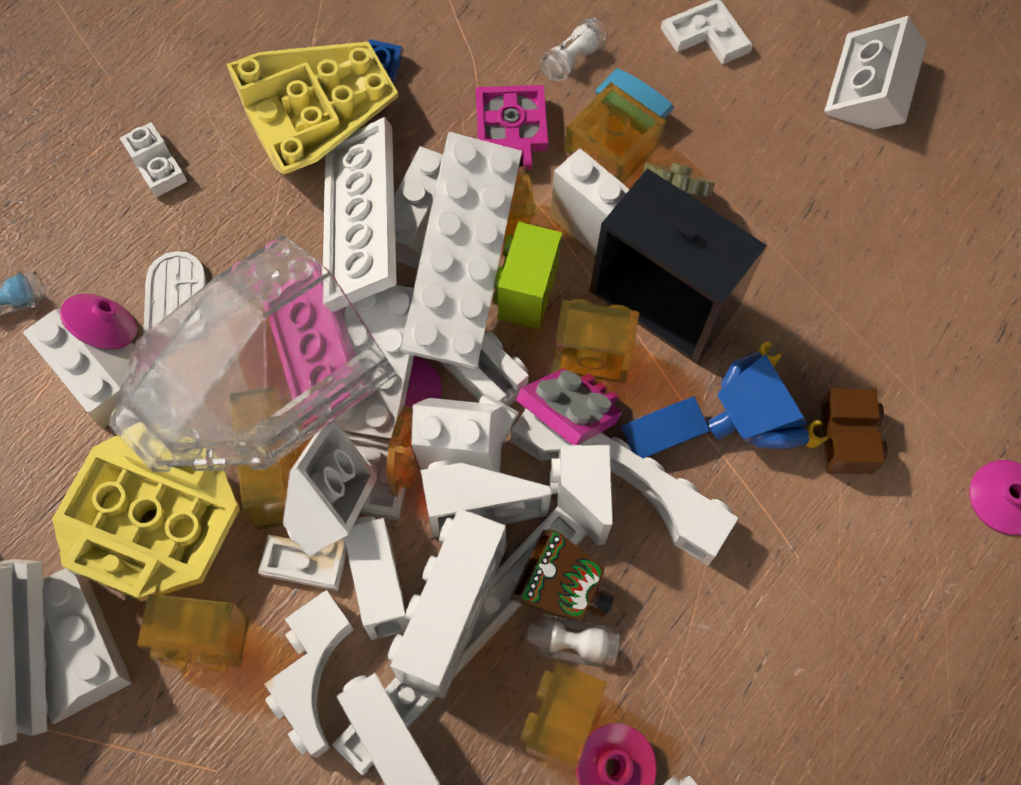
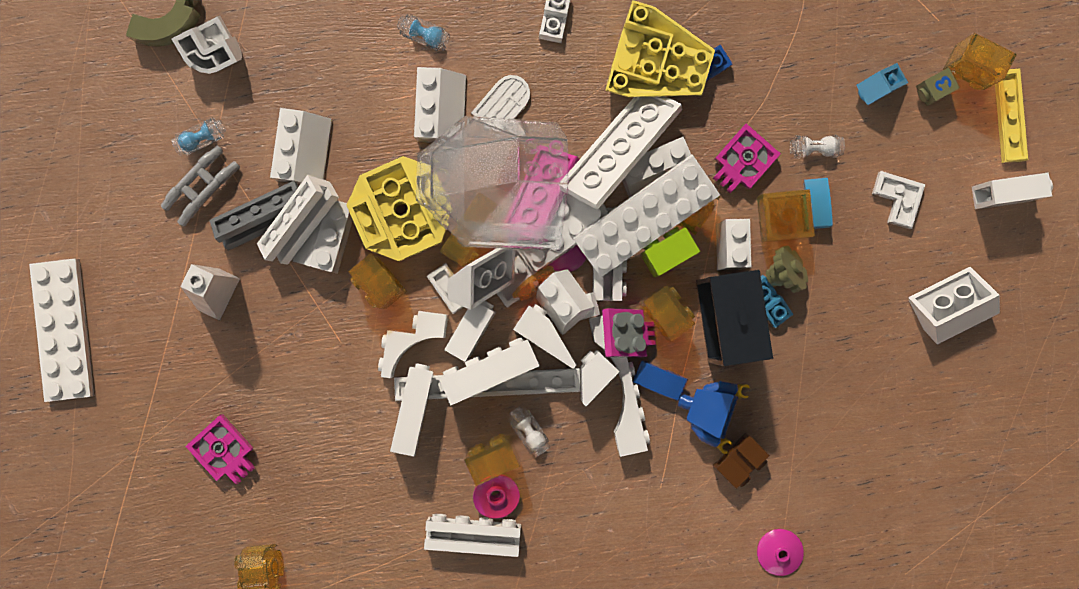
camera: 50 degrees right, 20 degrees up
dark pink dish [60,294,137,349] -> none
torso [509,530,614,621] -> none

